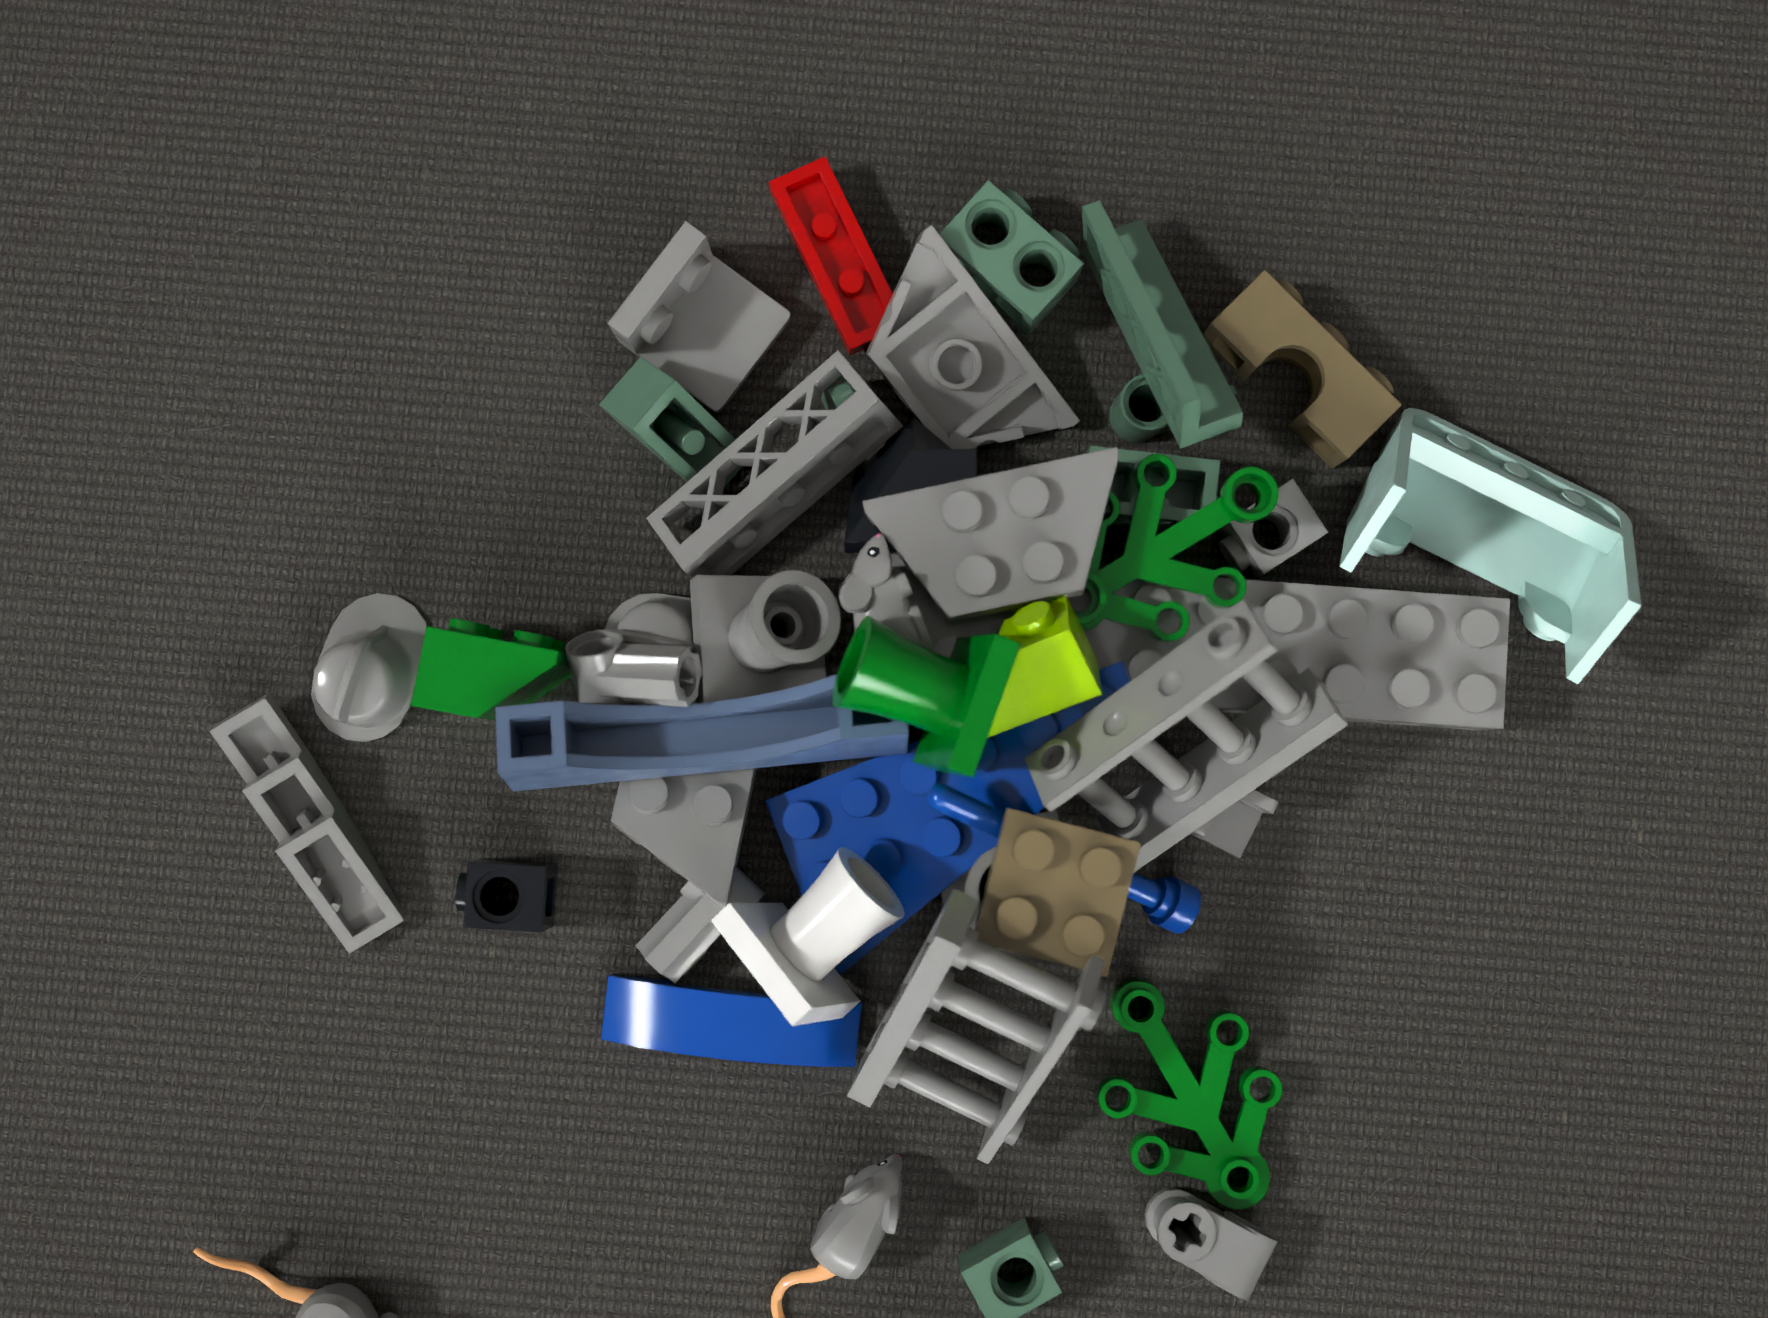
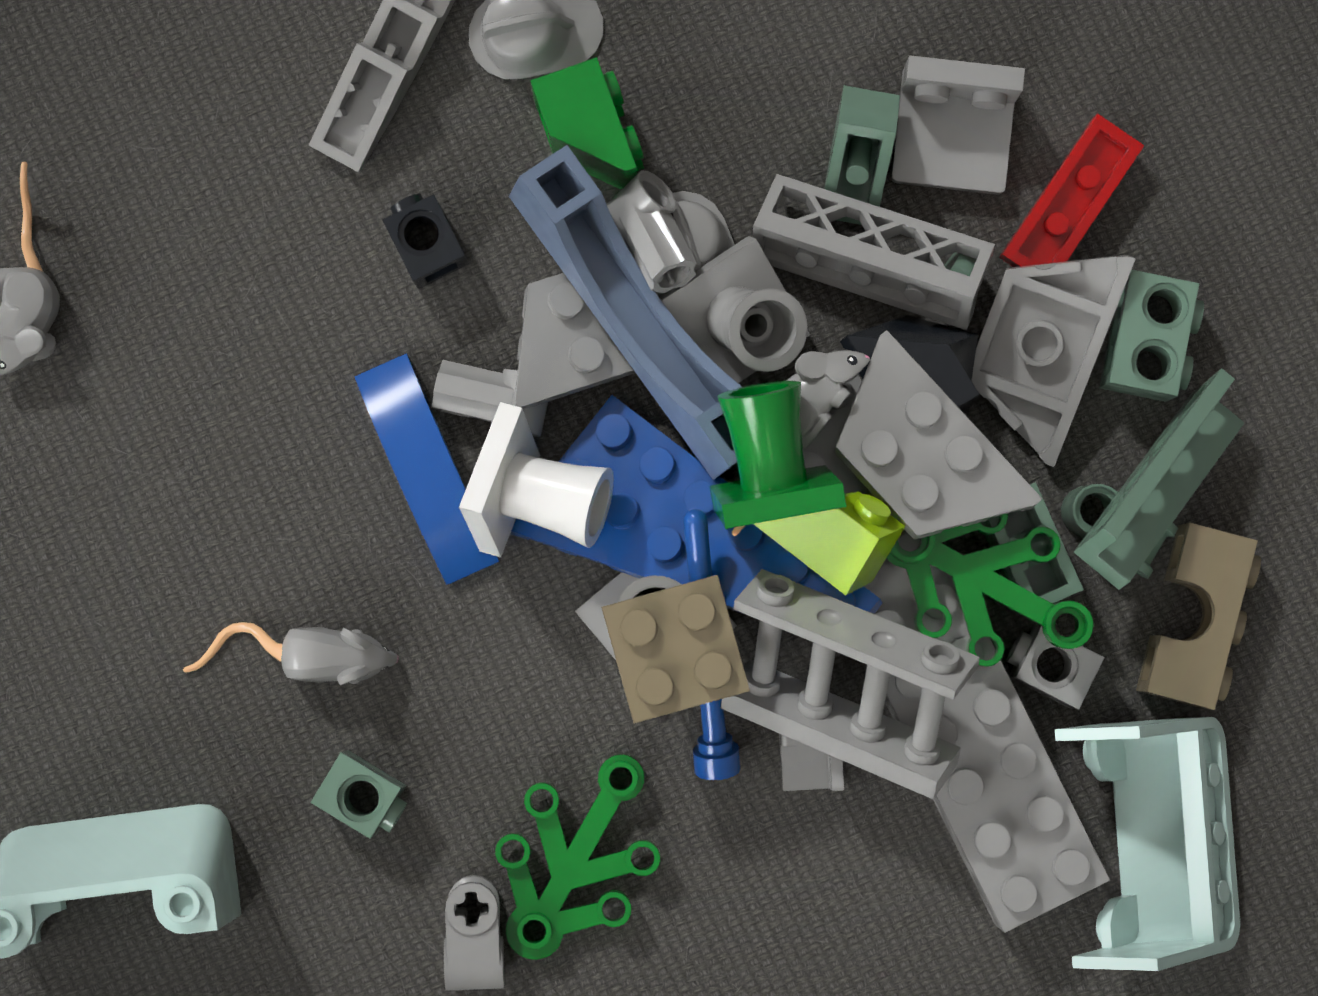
camera: 60 degrees right, 0 degrees up
light grey fence [847,888,1106,1164] -> none

